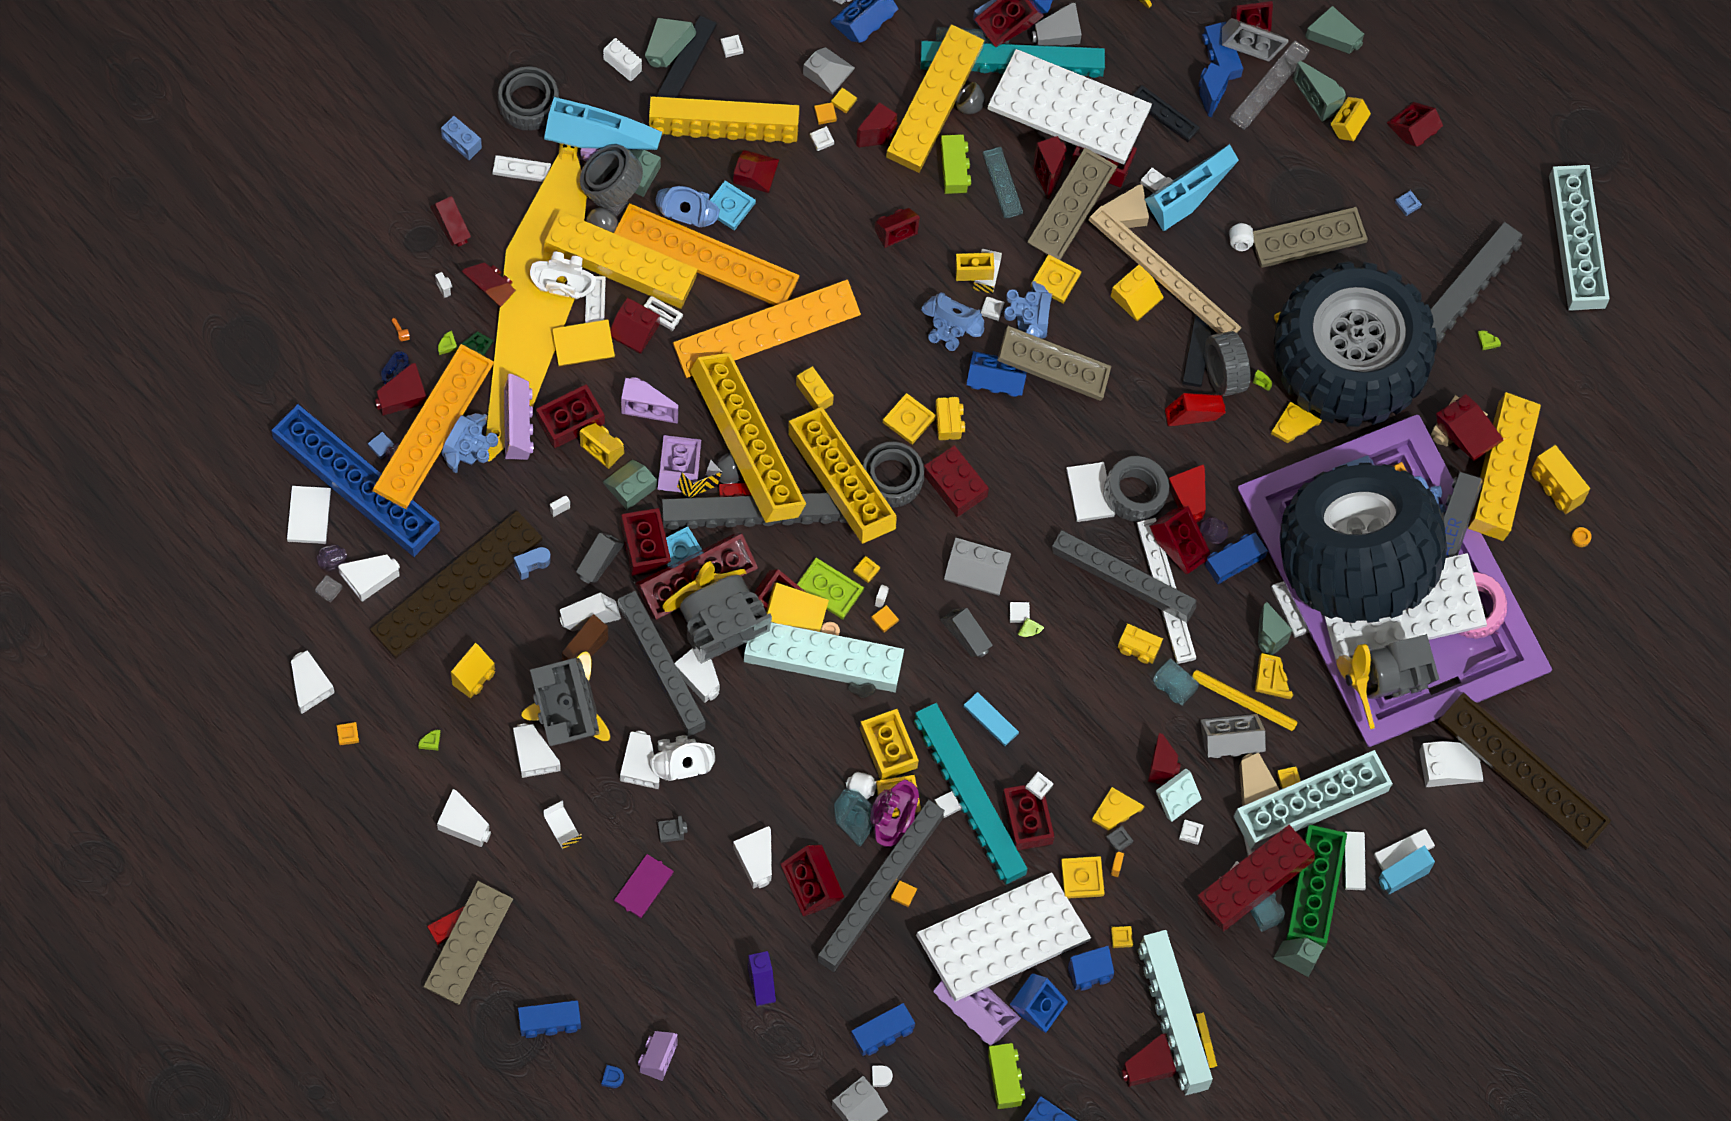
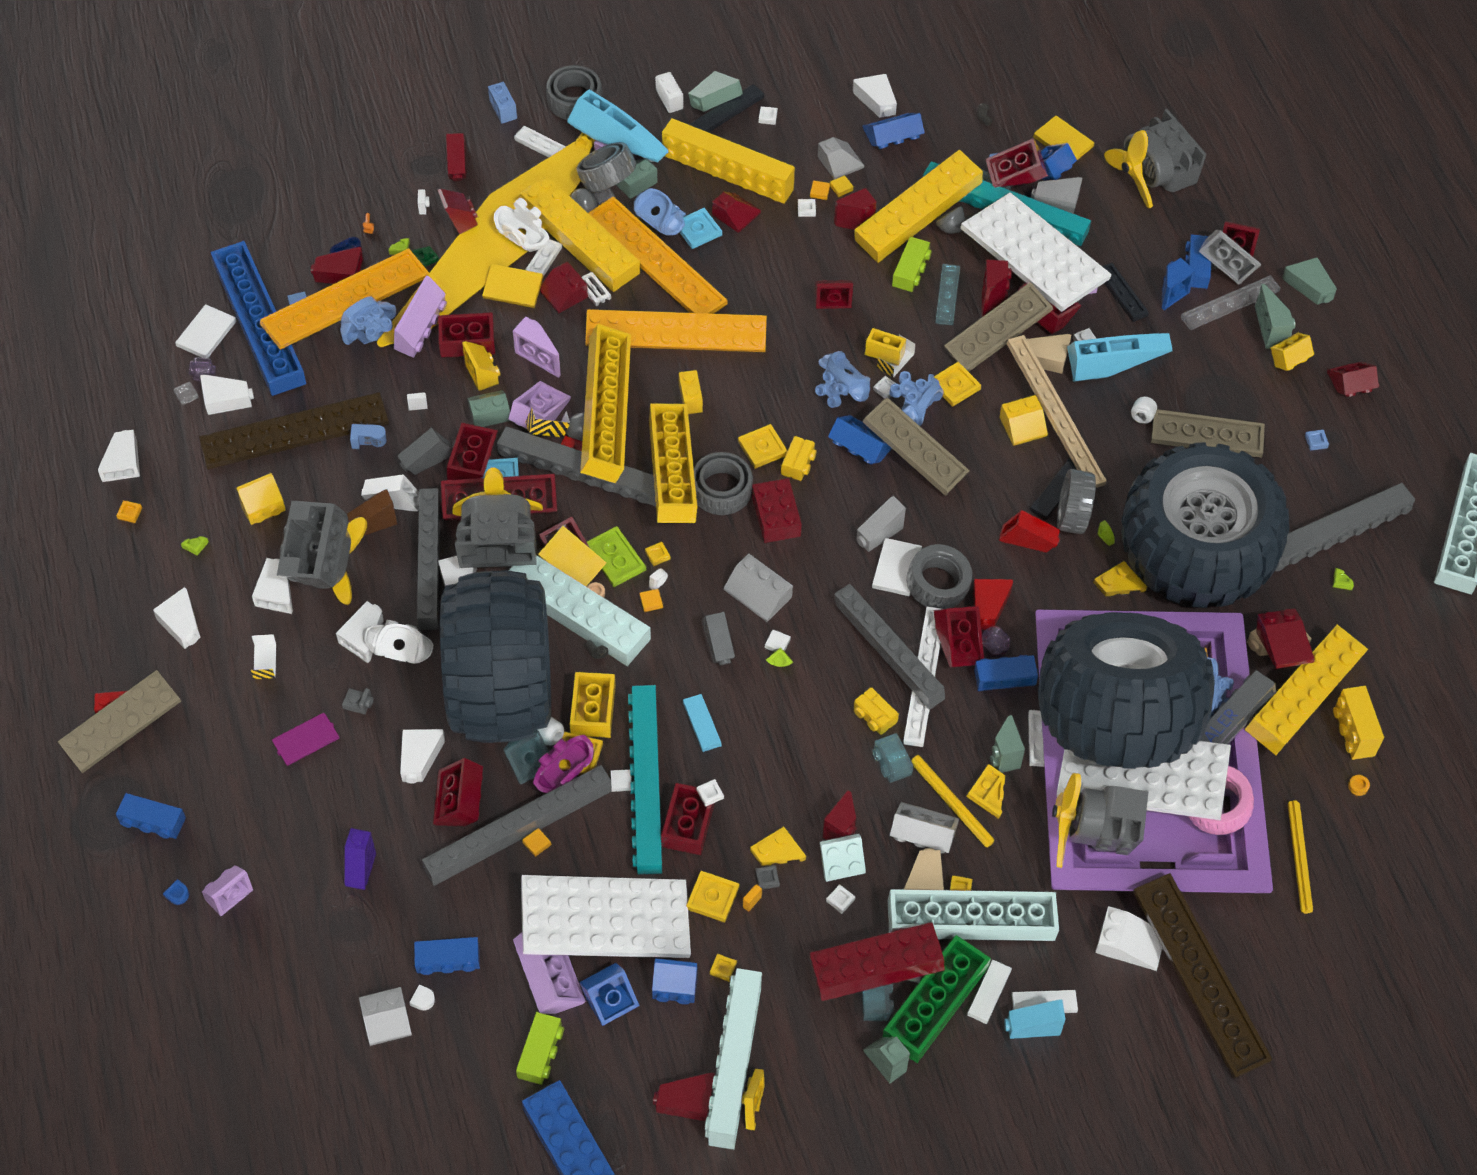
camera: 30 degrees right, 10 degrees down
none -> black wheel [440,570,551,743]
none -> light grey slope [856,496,906,552]
none -> yellow axle [1288,800,1313,914]

